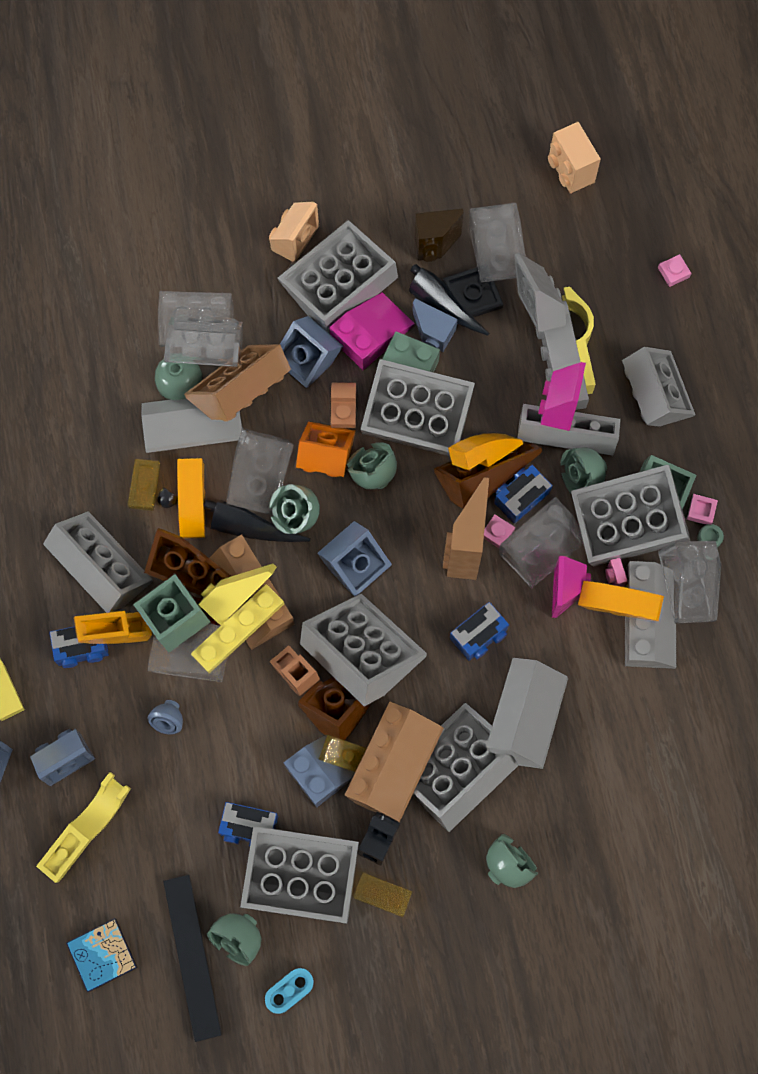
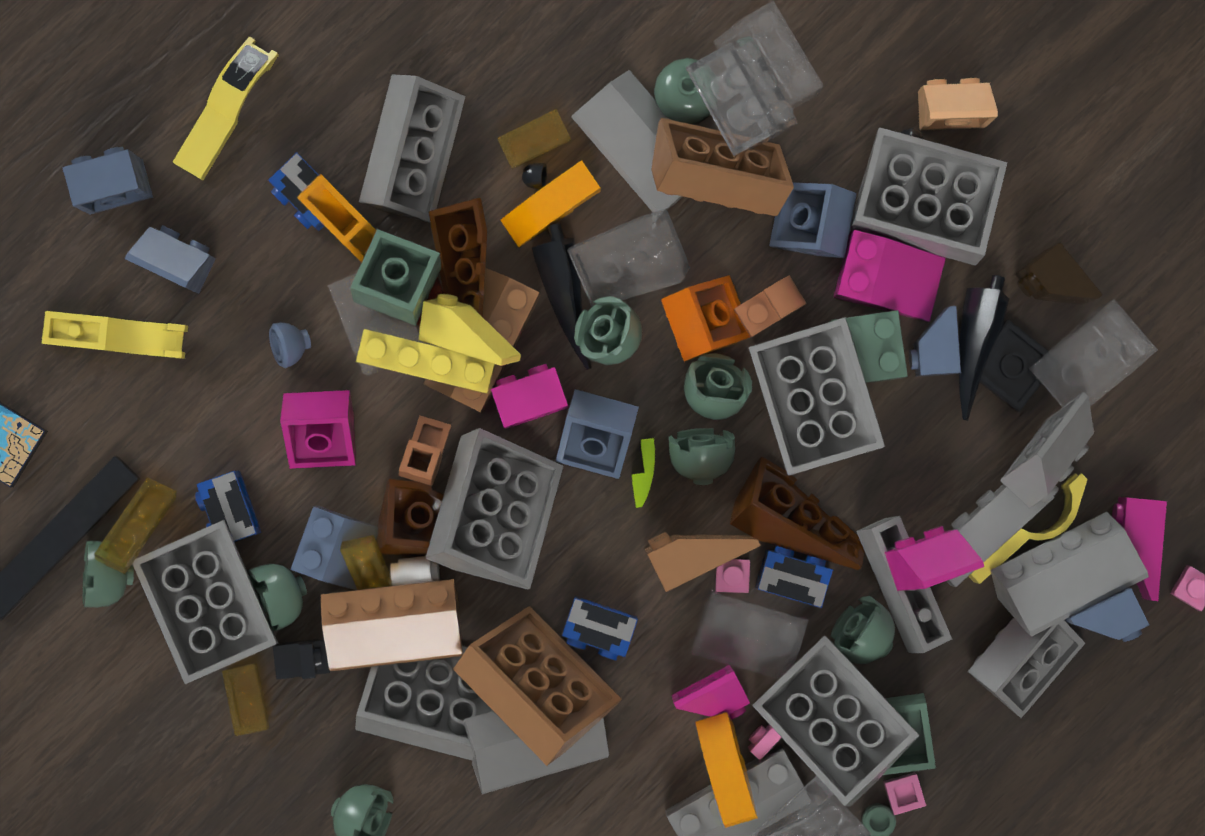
camera: 55 degrees right, 15 degrees up
medium azure plate [265,968,314,1014] -> none
light orange slope [448,433,523,470] -> none
none -> clear yellow plate [94,477,177,574]
none -> sand green cylinder [248,563,307,632]
none -> dark pink slope [280,390,356,469]
none -> white brick [390,556,440,586]
none -> medium nougat slope [453,606,622,766]
none -> dark pink brick [491,364,569,429]
none -> lime slope [631,438,655,508]
none -> sand green cylinder [669,428,735,485]
none -> light grey slope [990,512,1149,637]
none -> sand blue slope [1065,588,1149,642]
none -> dark pink slope [1112,497,1167,601]

